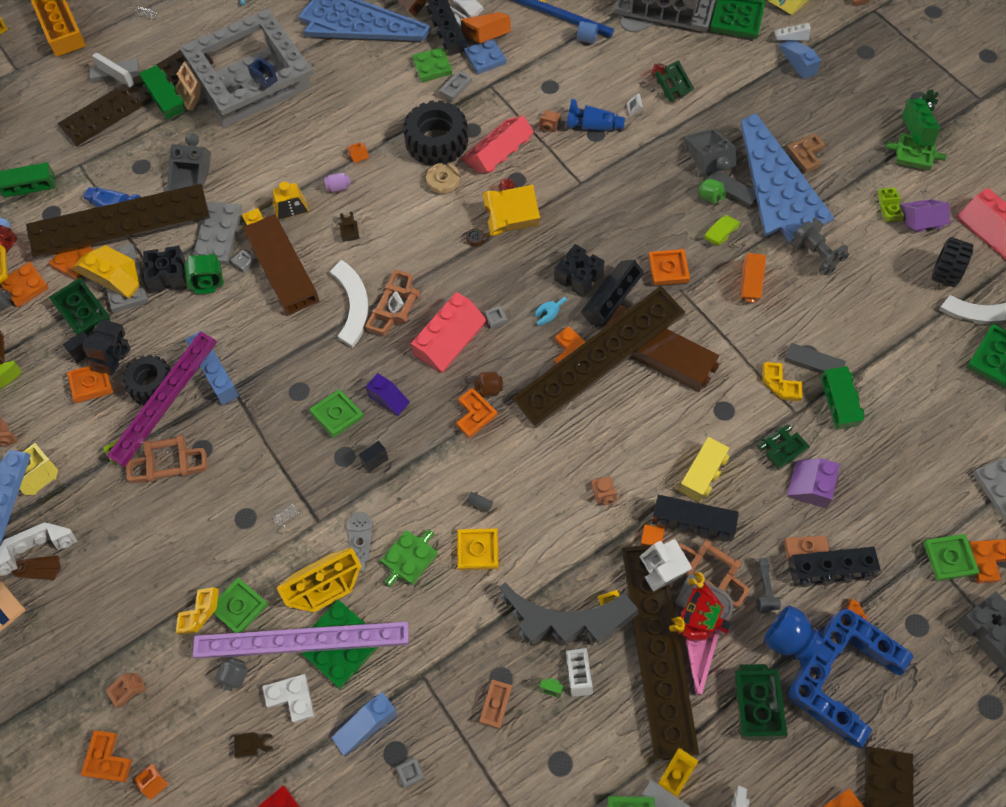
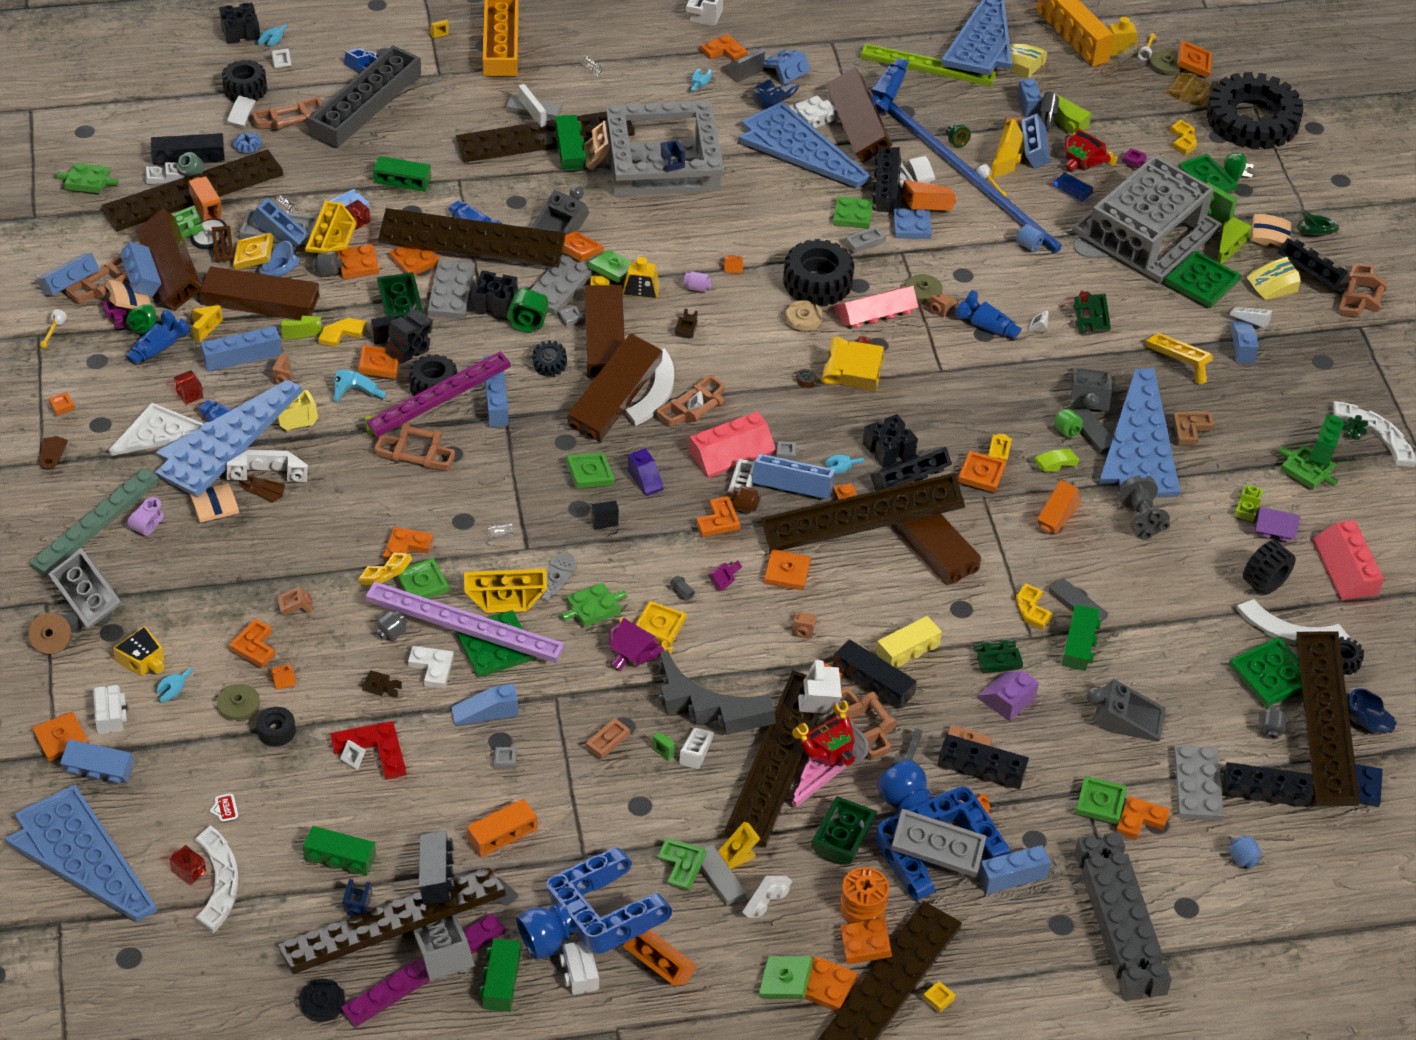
camera: 20 degrees right, 15 degrees down
yellow wedge [71,245,140,299] -> none
none -> yellow tile [318,318,367,347]
none -> medium azure animal [333,369,387,403]
none -> orange plate [383,527,433,562]
none -> black wheel [532,340,567,377]
none -> orange plate [563,231,604,262]
none -> reddish brown brick [567,333,663,442]
none -> bright green plate [588,250,632,283]
none -> magenta torso [609,617,673,671]
none -> magenta plate [708,560,742,592]
none -> white slope [728,458,754,495]
none -> medium blue brick [752,454,835,499]
none -> orange plate [764,550,811,591]
none -> orange wheel [840,867,890,923]
none -> light grey plate [890,809,986,877]
none -> olive plate [905,274,942,304]
none -> medium blue brick [978,845,1051,894]
none -> yellow bracket [988,434,1012,461]
none -> dark grey slope [1087,679,1166,742]
none -> yellow piece [1145,333,1213,384]
none -> white tile [1332,401,1416,467]

